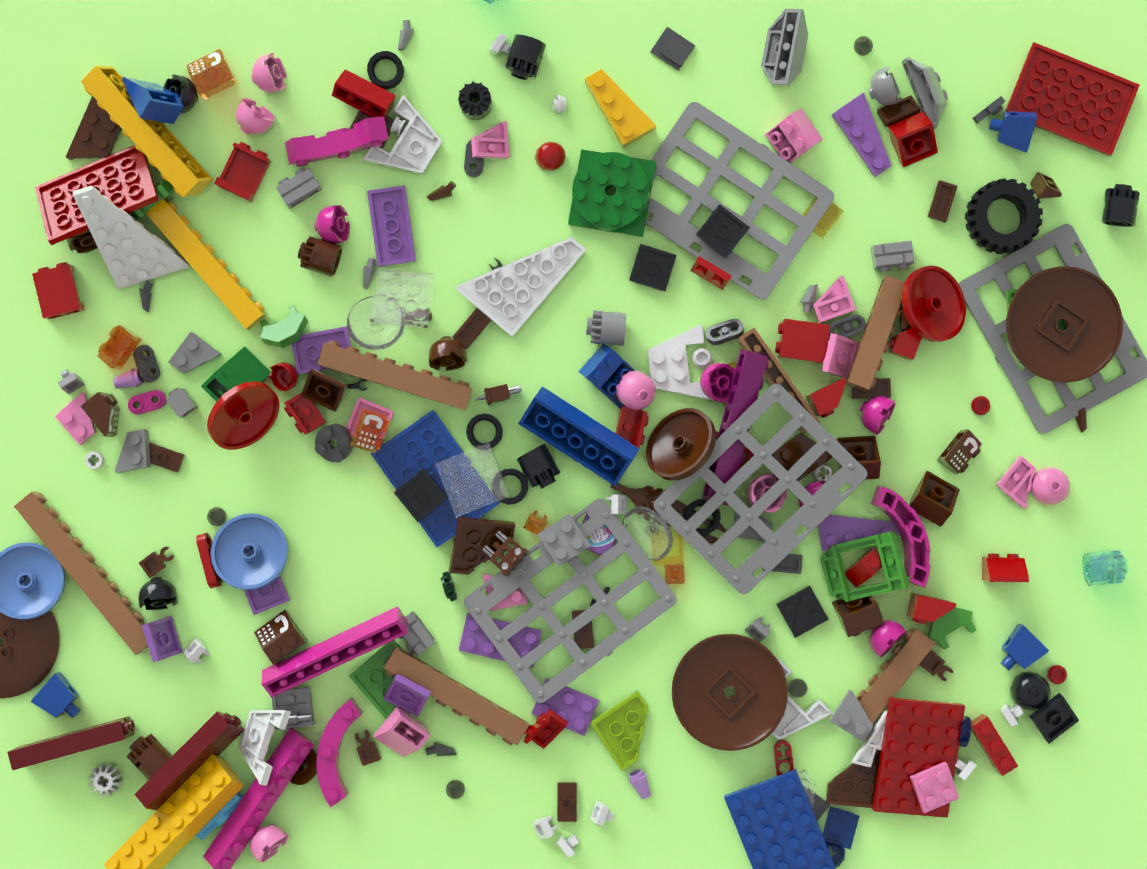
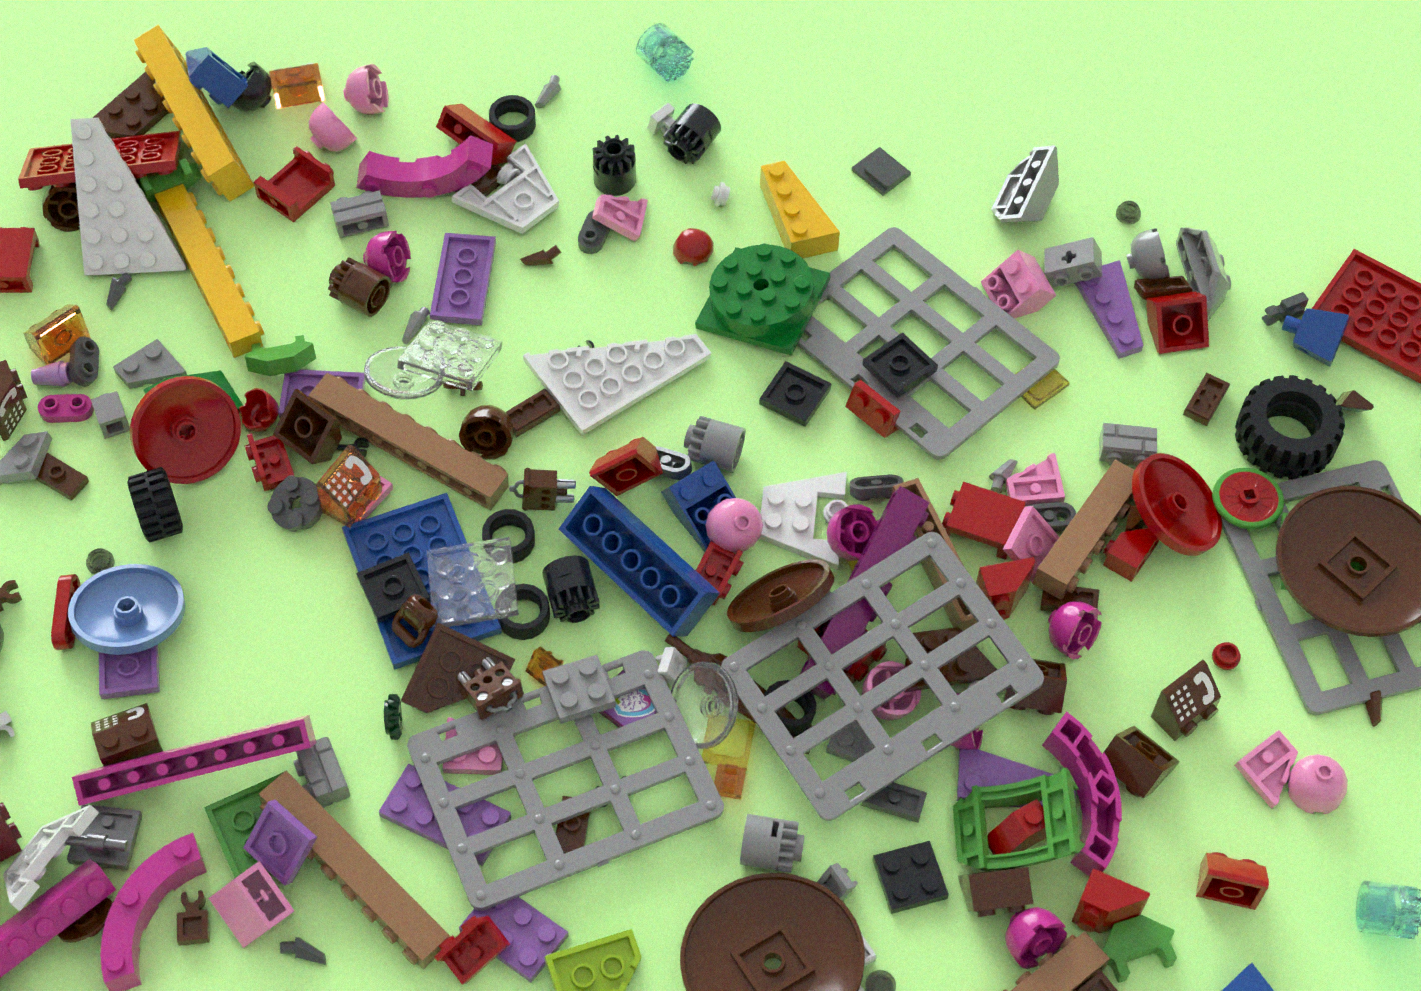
camera: 15 degrees right, 30 degrees down
none -> black tyre [127,467,183,543]
none -> reddish brown piece [392,594,438,648]
none -> red slope [589,437,663,496]
none -> dark grey plate [656,446,692,480]
none -> light grey gear [740,814,805,873]
none -> light grey brick [1044,237,1102,288]
none -> red wheel [1212,468,1284,529]

